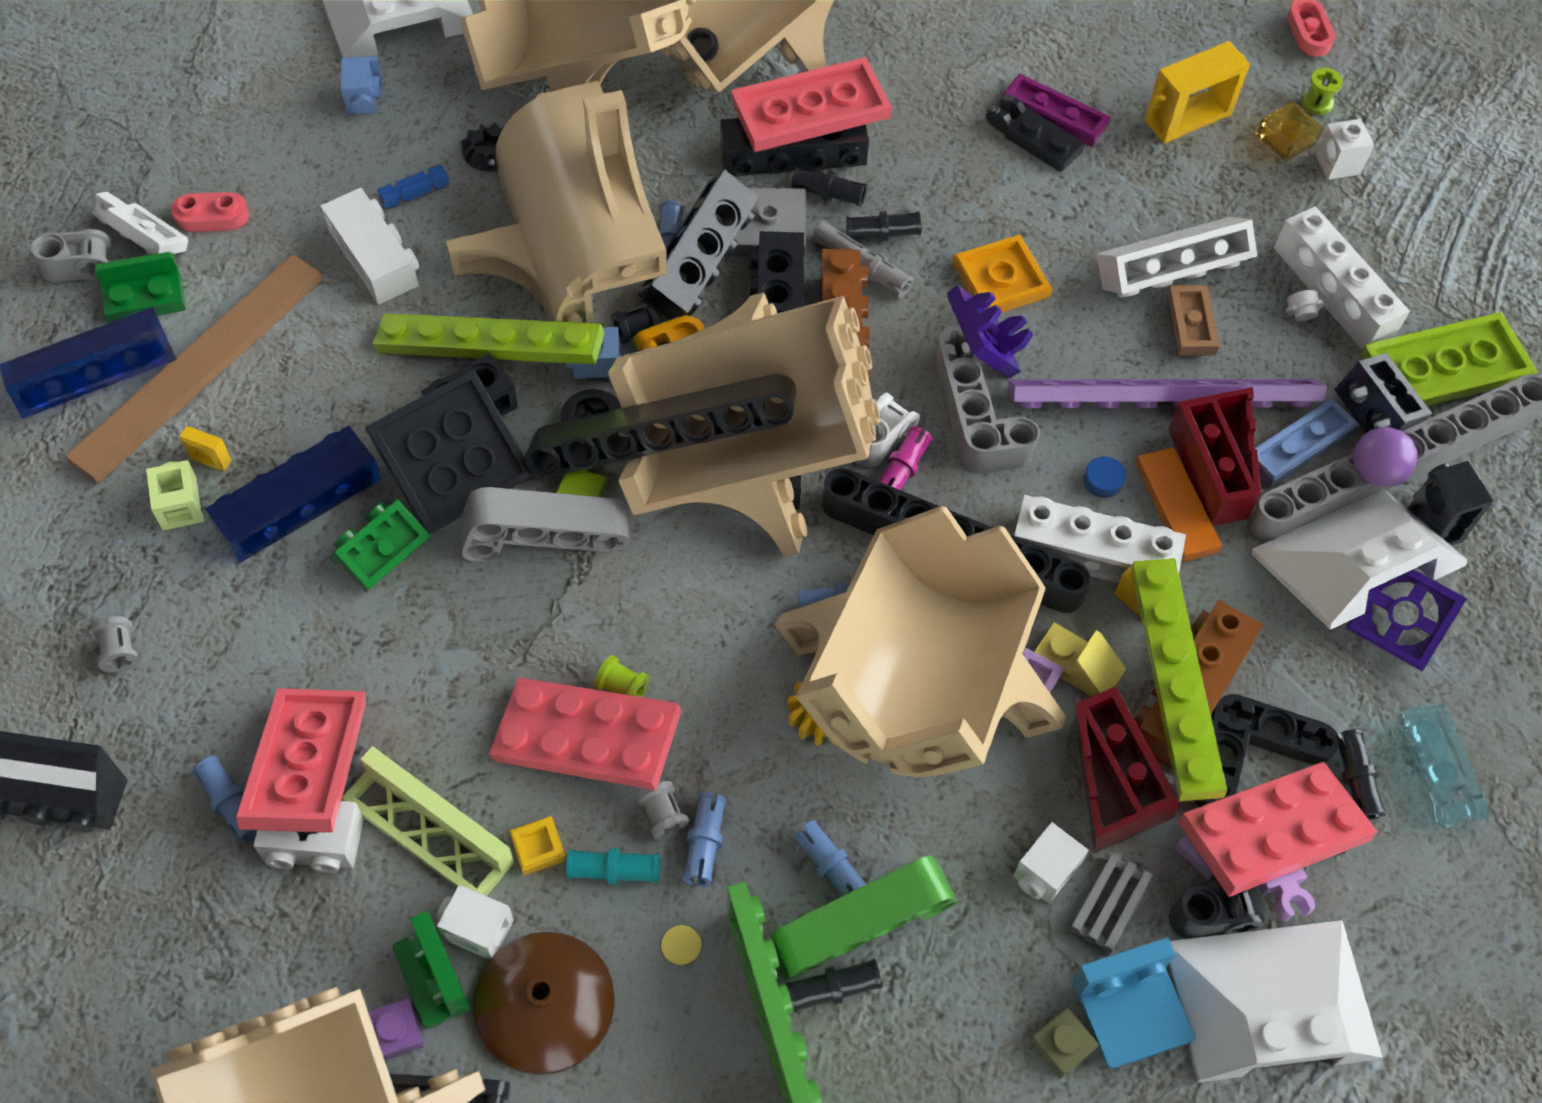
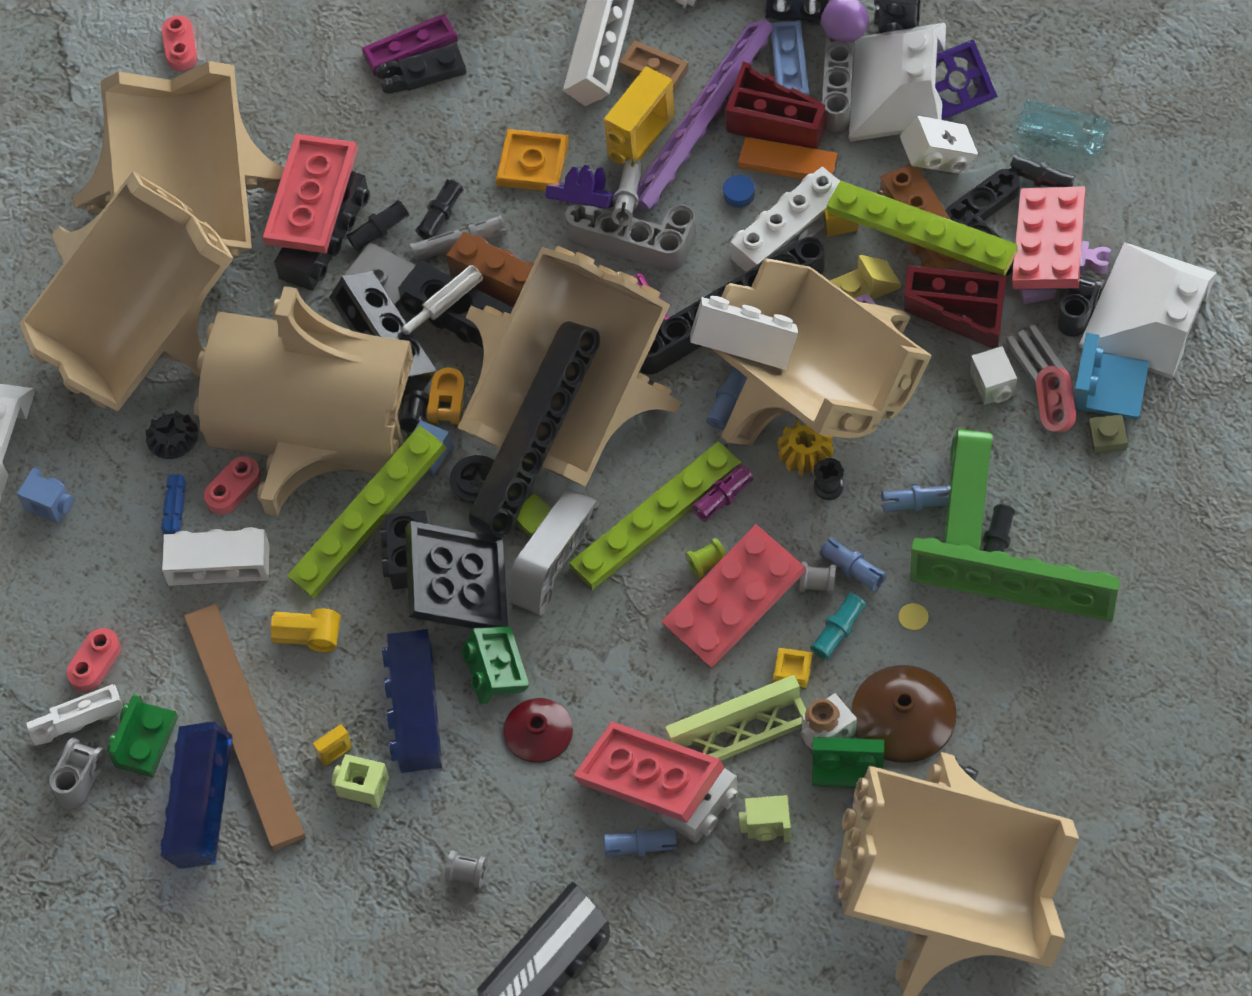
camera: 50 degrees left, 0 degrees up
none -> coral plate [204,456,261,515]
none -> yellow piece [271,608,341,653]
none -> white axle [402,265,483,335]
none -> dark red dish [504,698,573,763]
none -> lime plate [569,441,741,591]
none -> yellow window [604,66,675,167]
none -> light grey pin [612,159,643,226]
none -> white brick [690,296,798,370]
none -> magenta pin [692,464,754,522]
none -> yellowish green brick [739,795,791,842]
none -> medium nougat plate [805,699,840,733]
none -> black bush [814,458,844,500]
none -> white brick [900,116,978,174]
none -> coral plate [1036,366,1076,433]

